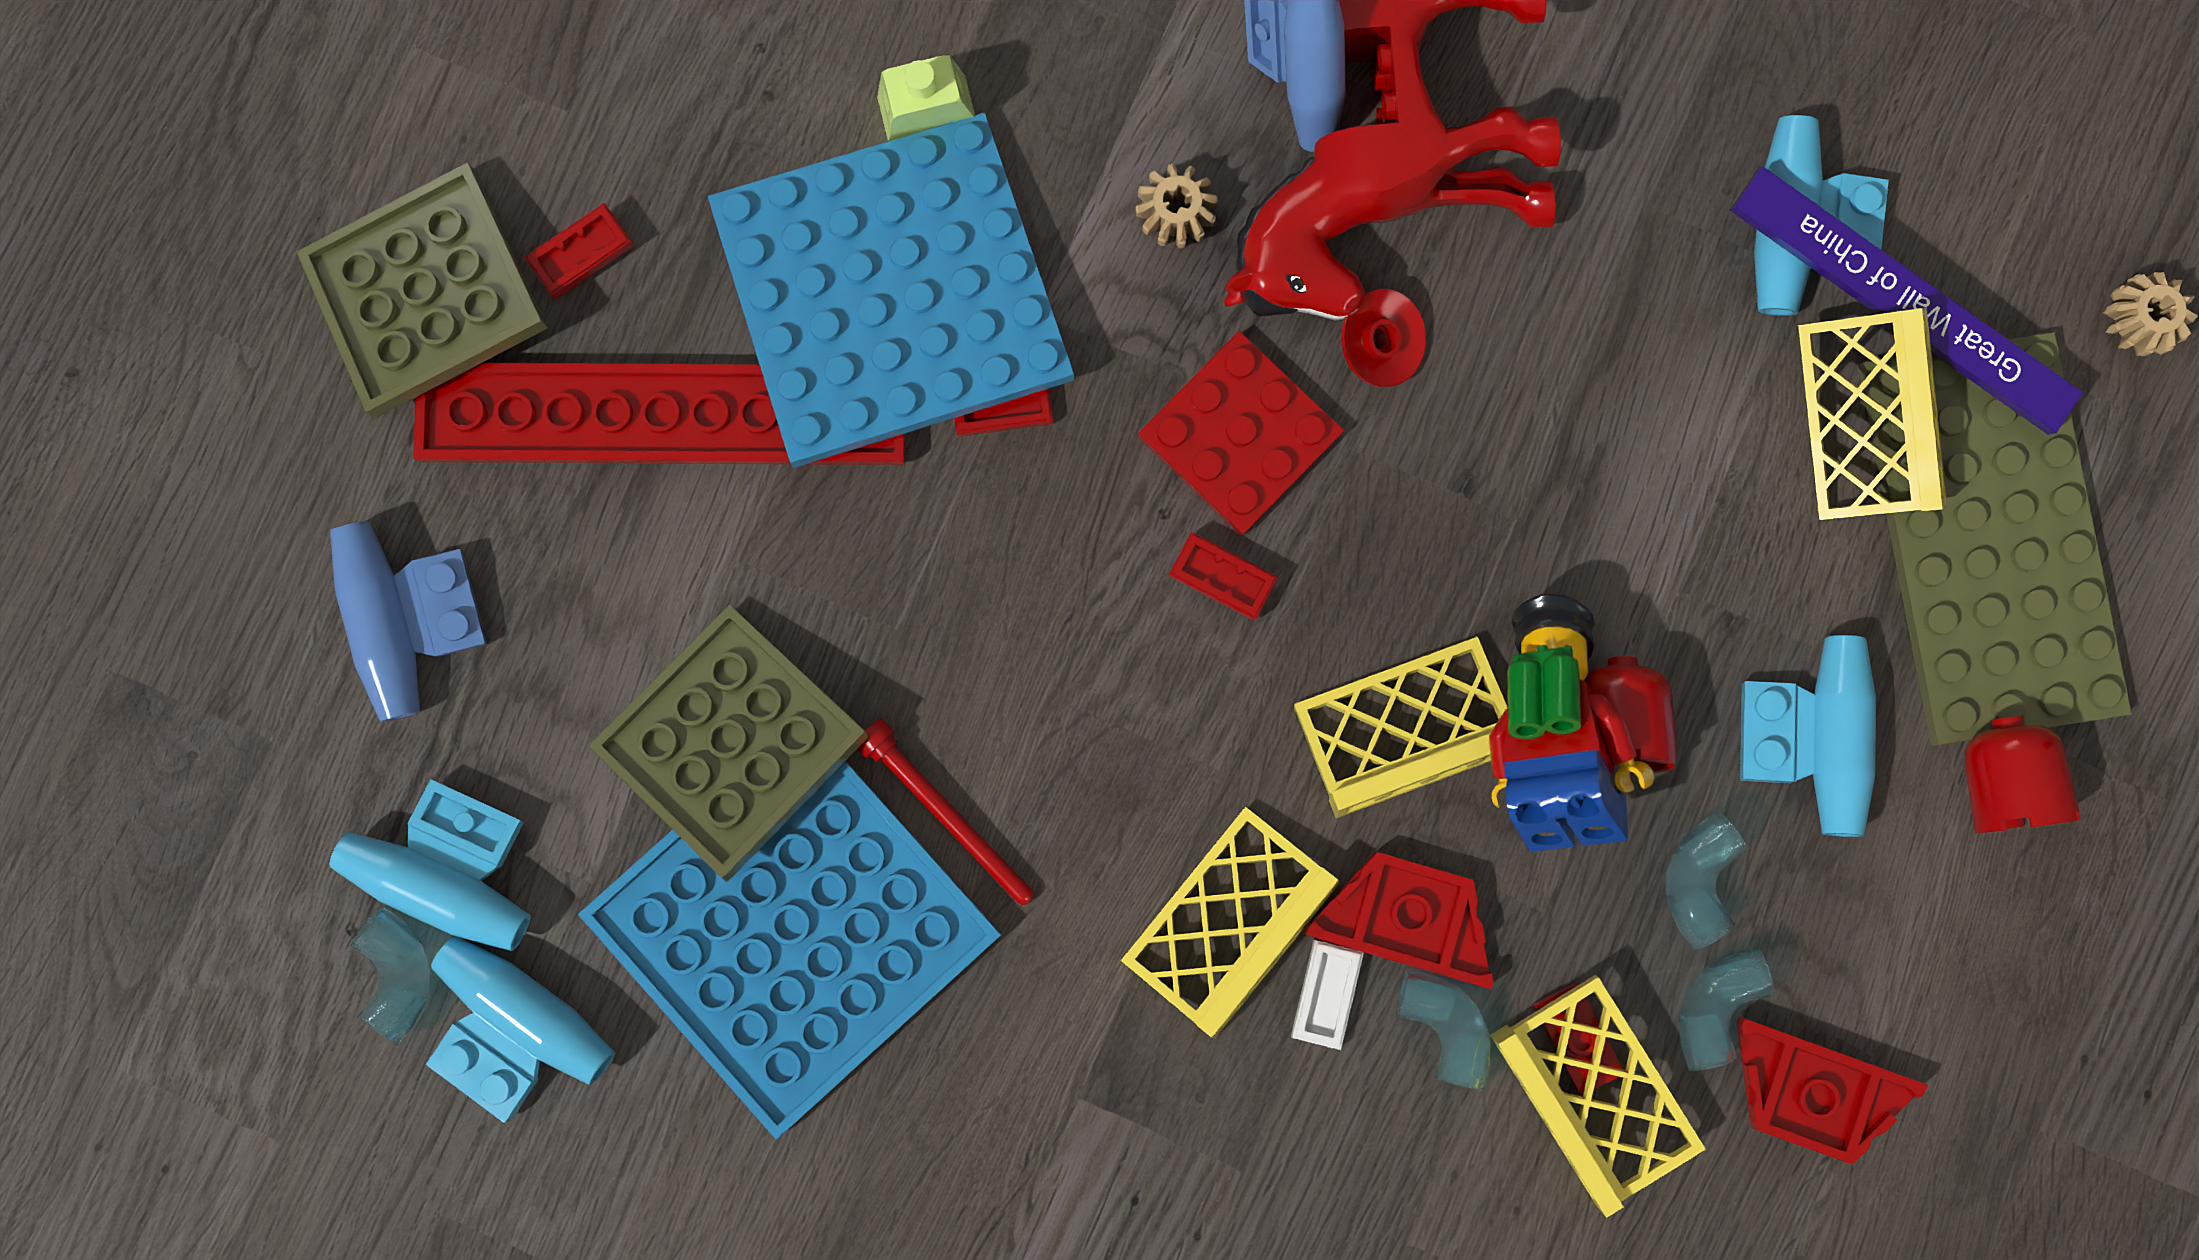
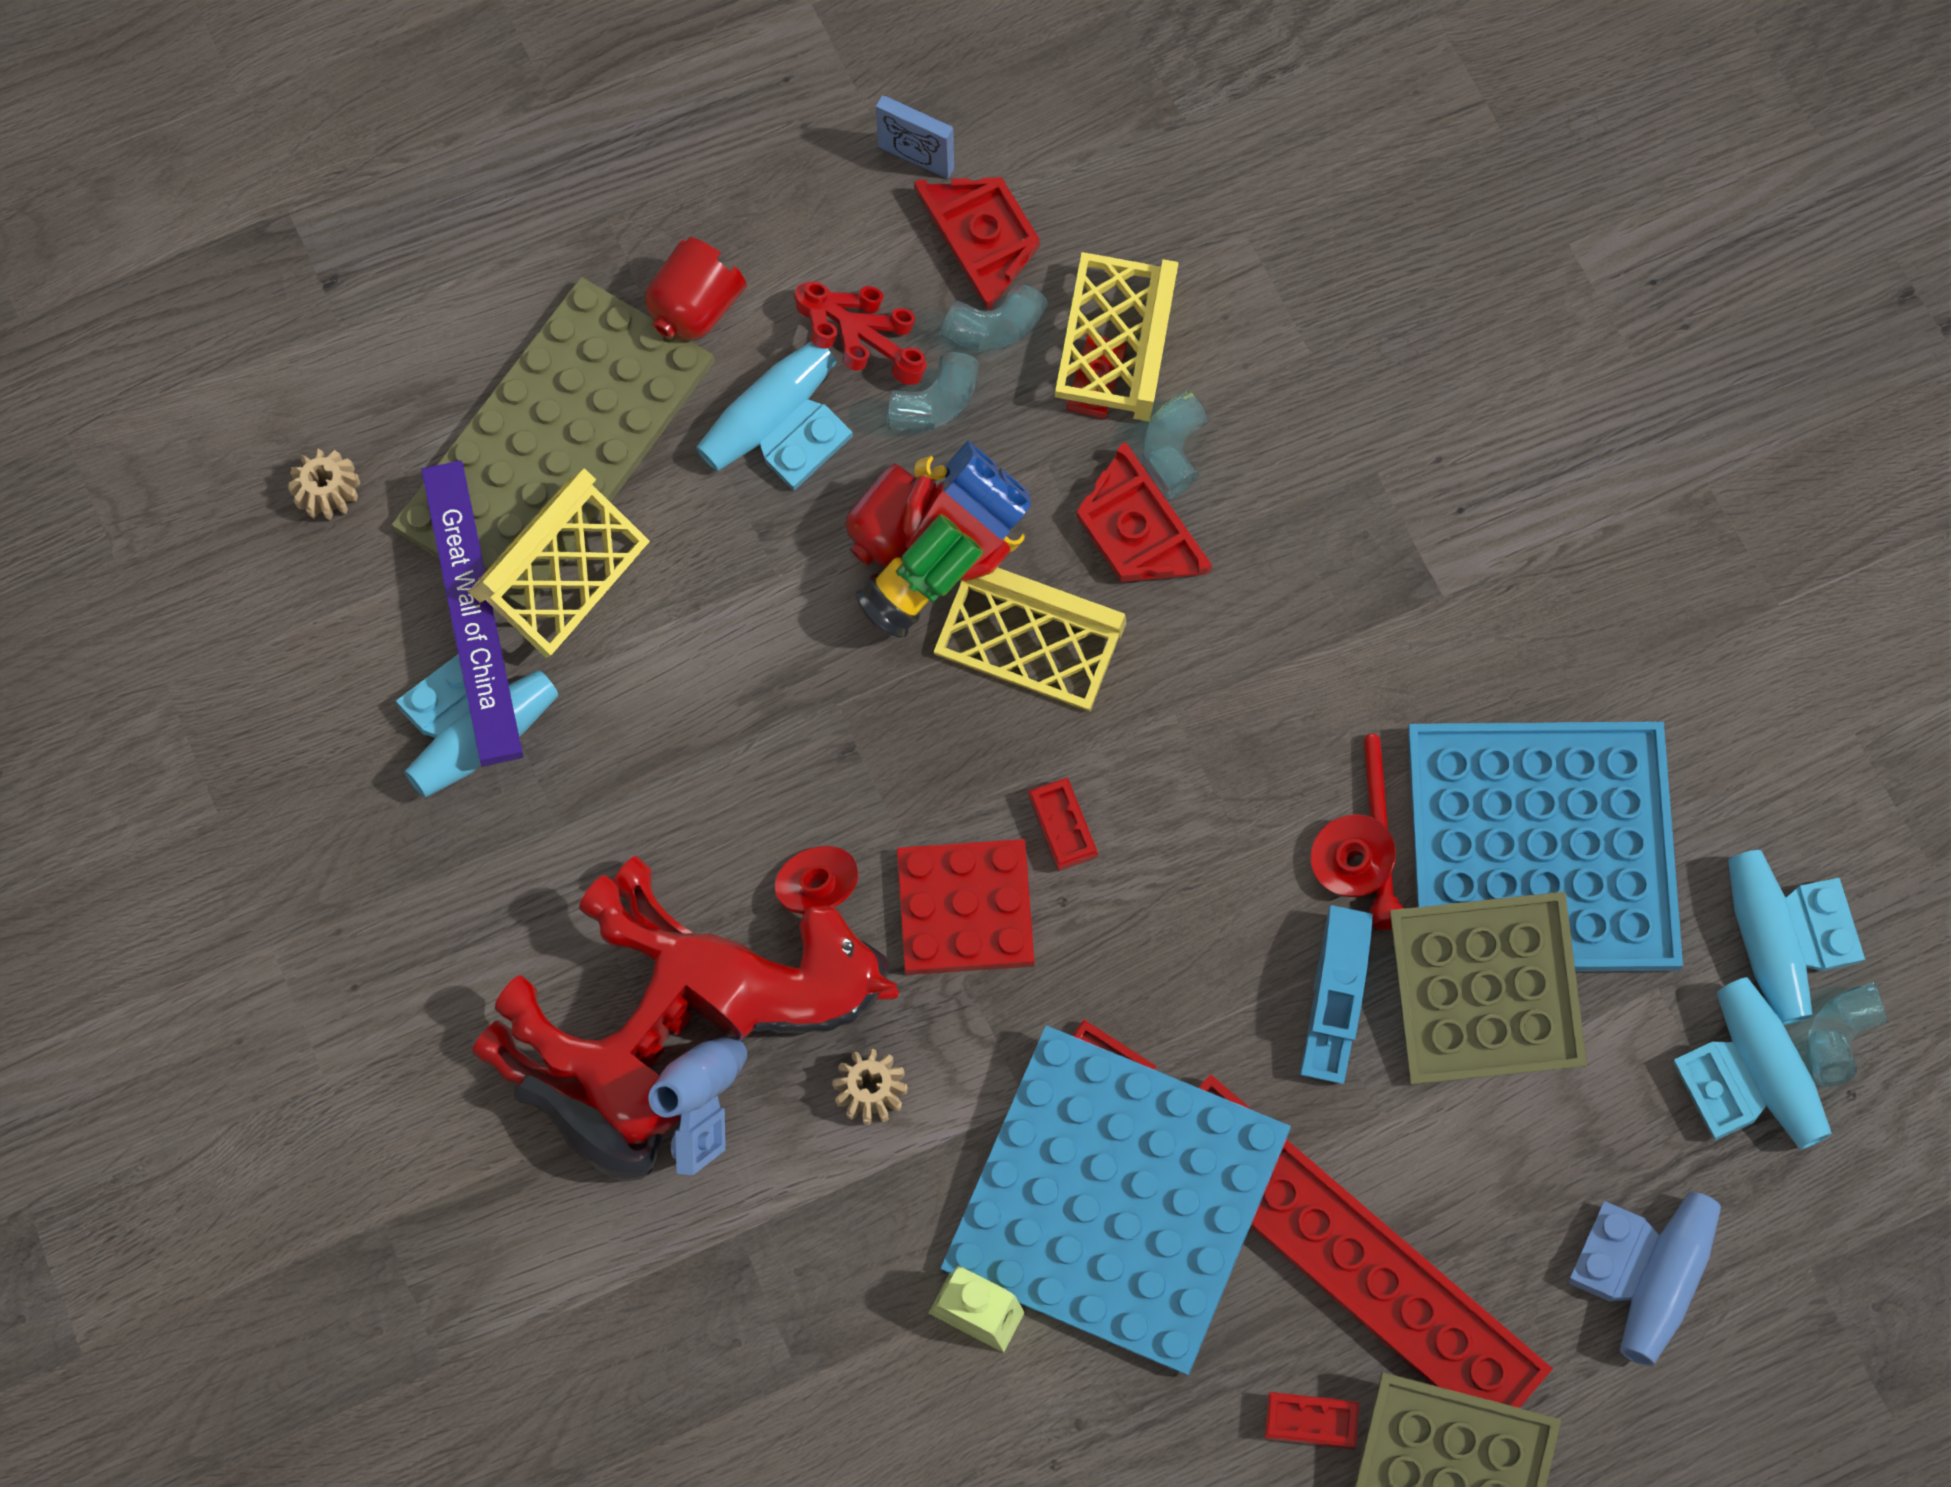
camera: 135 degrees left, 15 degrees down
light yellow fence [1121,807,1339,1038] -> none
white tile [1291,939,1364,1050] -> none
none -> red plant [794,282,927,385]
none -> medium blue tile [876,96,954,179]
none -> dark azure slope [1299,905,1373,1084]
none -> red dish [1311,814,1396,897]

